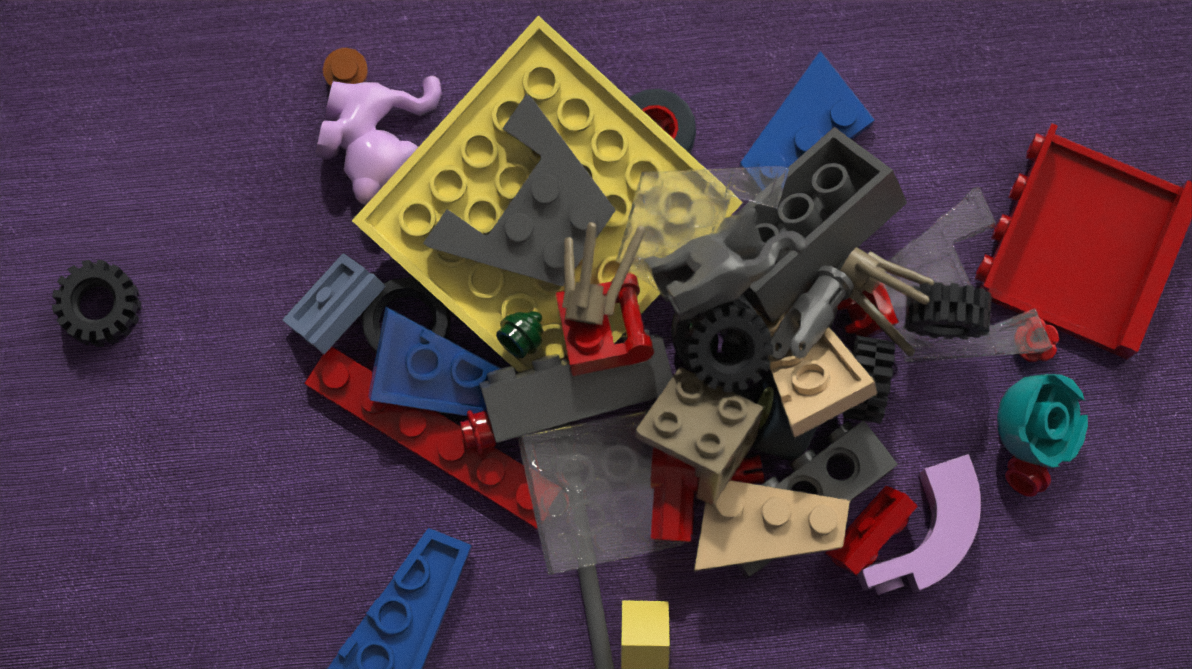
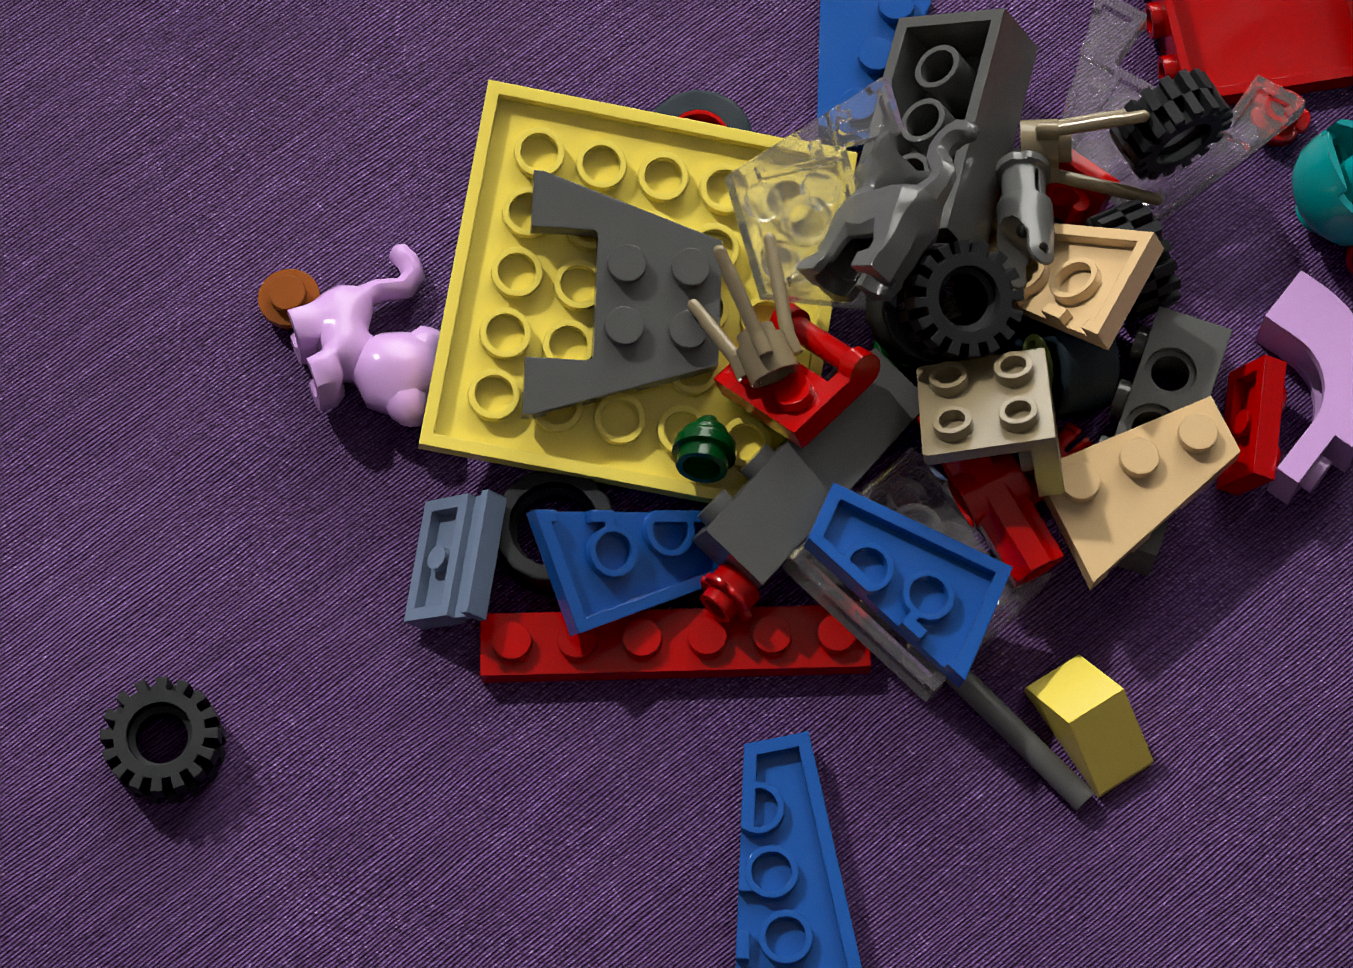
camera: 30 degrees left, 10 degrees down
none -> blue wing [803,482,1013,688]

